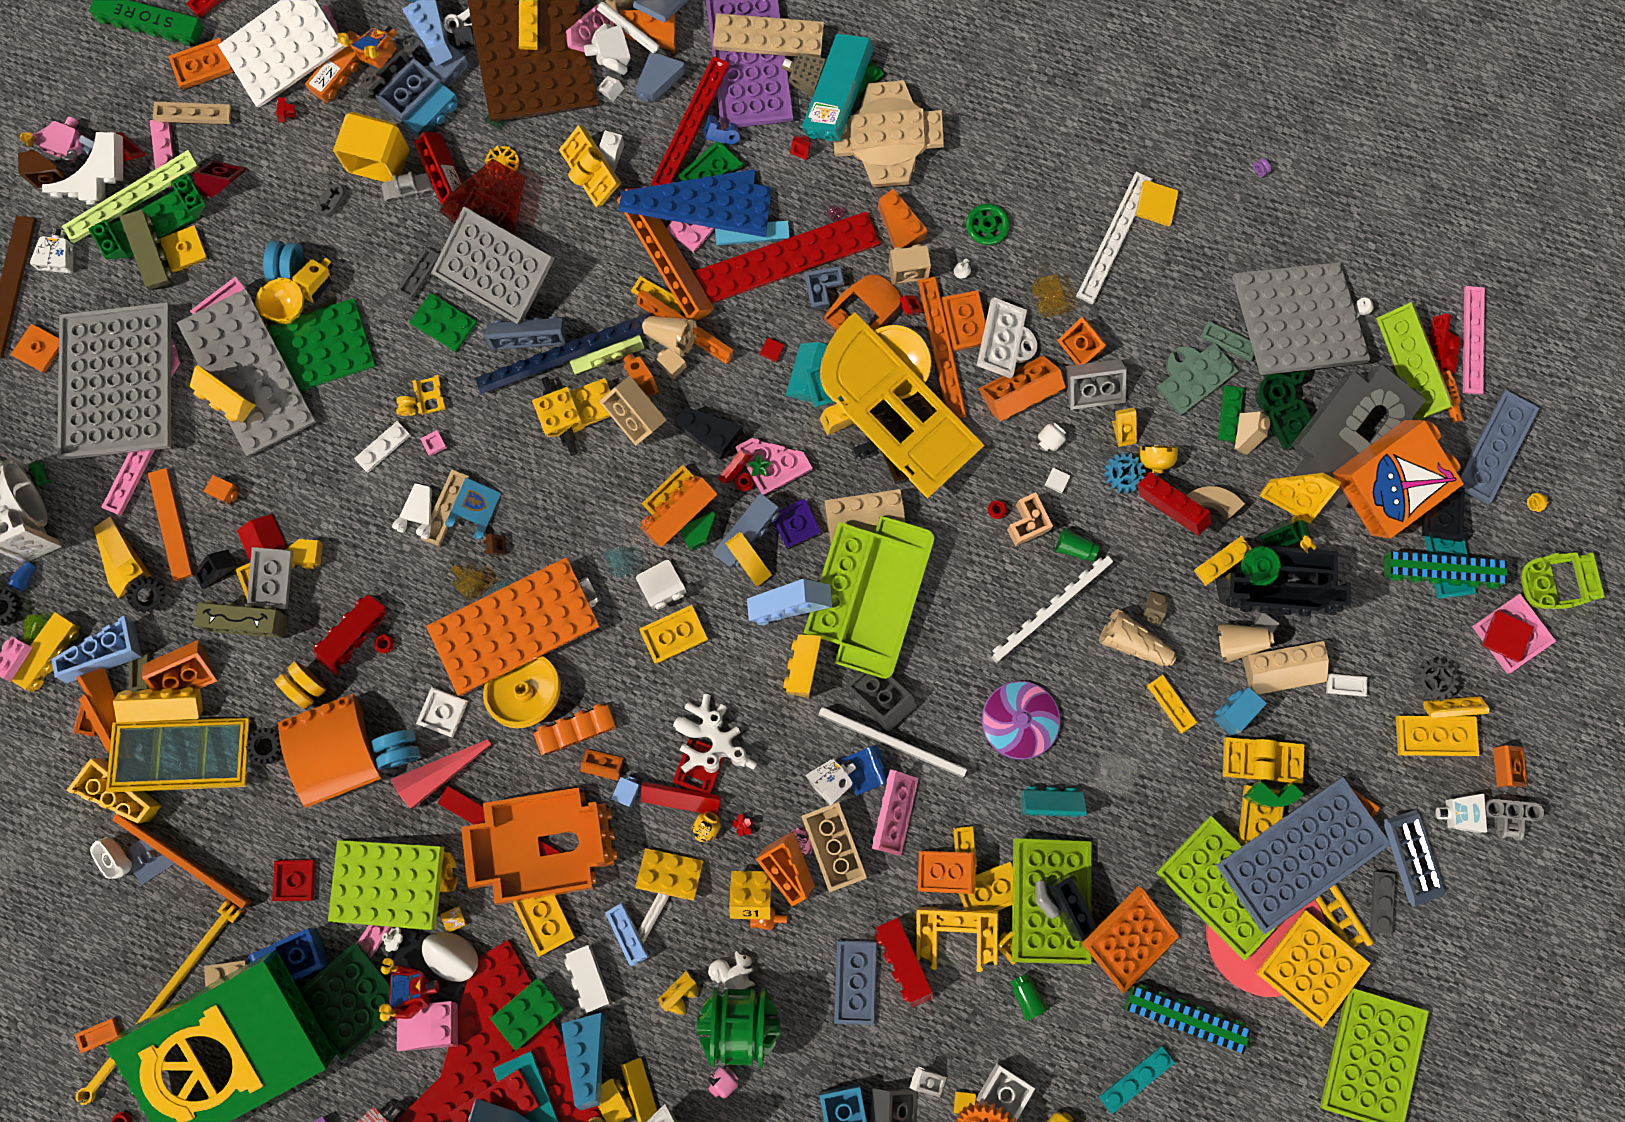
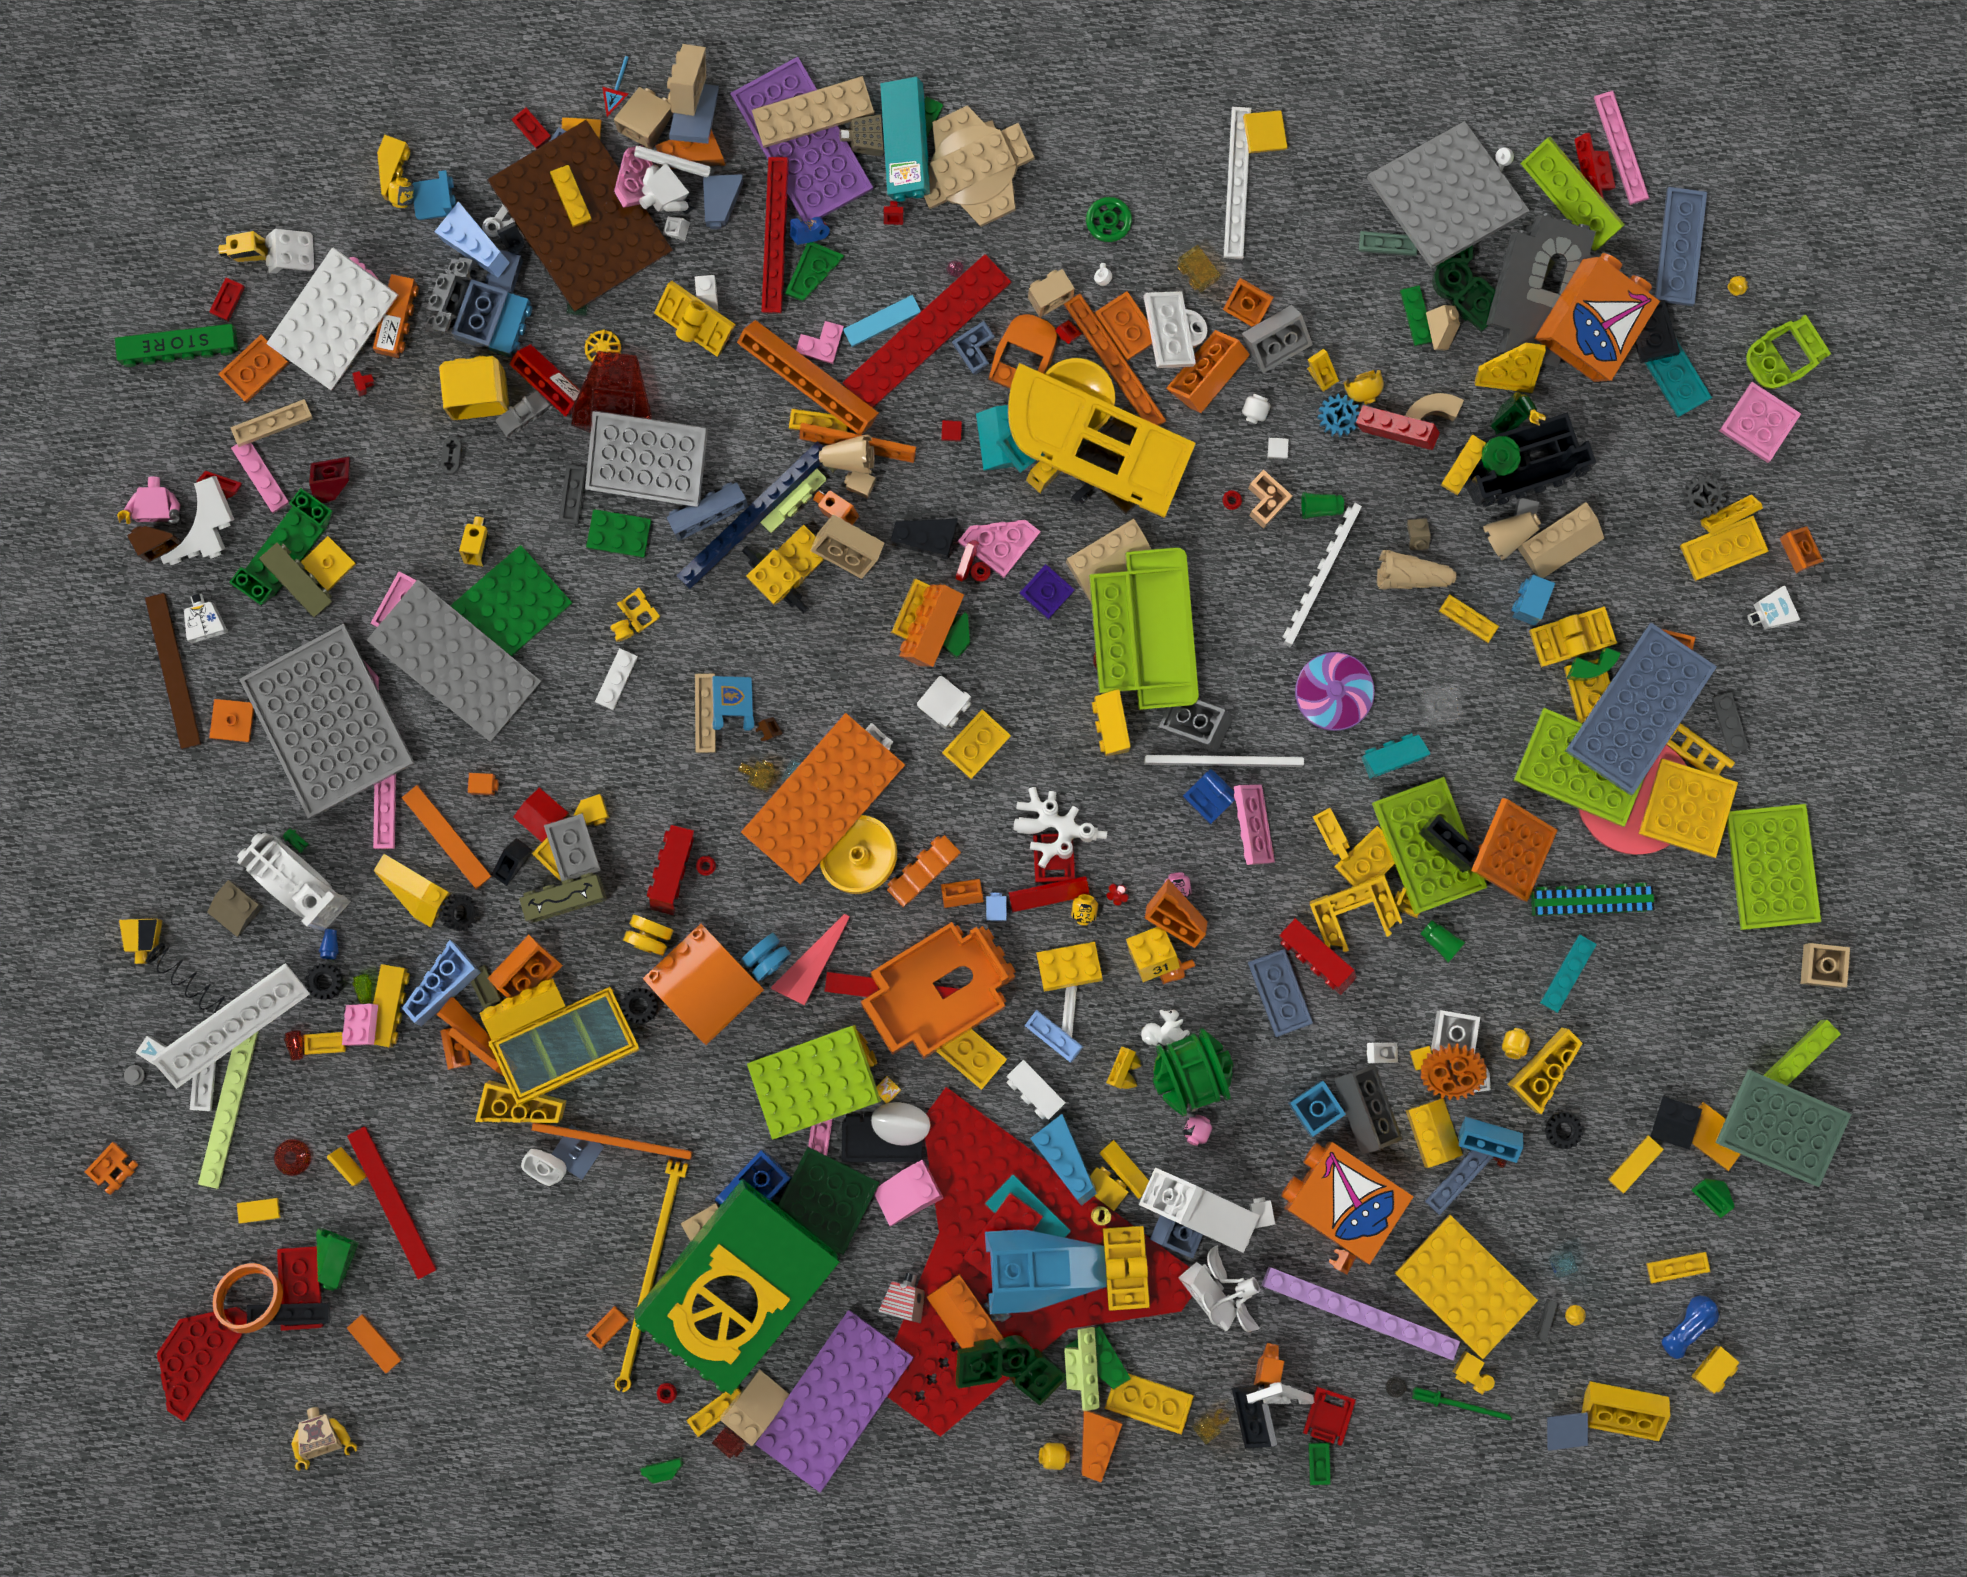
camera: 25 degrees left, 5 degrees up
yellowish green plate [62,150,200,243] -> none
sand blue tile [79,135,95,156] -> none
yellow slope [189,365,256,423] -> none
yellow cylinder [255,278,305,324] -> none
dark azure wheel [263,240,304,281] -> none
red tile [272,860,316,901] -> none
torso [337,26,397,69] -> none
torso [379,958,439,1021] -> none
white plant [382,927,403,952] -> none
white flag [392,483,432,539] -> none
white tile [416,687,468,738] -> none
bright pink plate [420,430,447,456] -> none
green plate [490,977,564,1051] -> none
clear light blue brick [603,546,631,578] -> none
blue wing [619,169,772,237] -> none
sand blue brick [713,493,780,568] -> none
yellow tile [725,532,772,587] -> none
light blue wedge [747,579,832,625] -> none
green plant [748,455,770,477] -> none
tan slope [801,802,867,892] -> none
white torso [805,759,856,805] -> none
orange wedge [878,188,927,248] -> none
orange tile [918,851,976,894] -> none
light grey arm [1035,881,1060,918] -> none
sand green plate [1156,343,1238,416] -> none
medium lavender bush [1253,158,1271,177] -> none
white tile [1326,674,1367,697] -> none
brick [1384,551,1507,589] -> none
sand blue piece [1384,810,1444,907] -> none
orange hinge [1442,370,1464,423] -> none
red tile [1481,610,1534,662] -> none
light grey piece [1485,799,1544,840] -> none

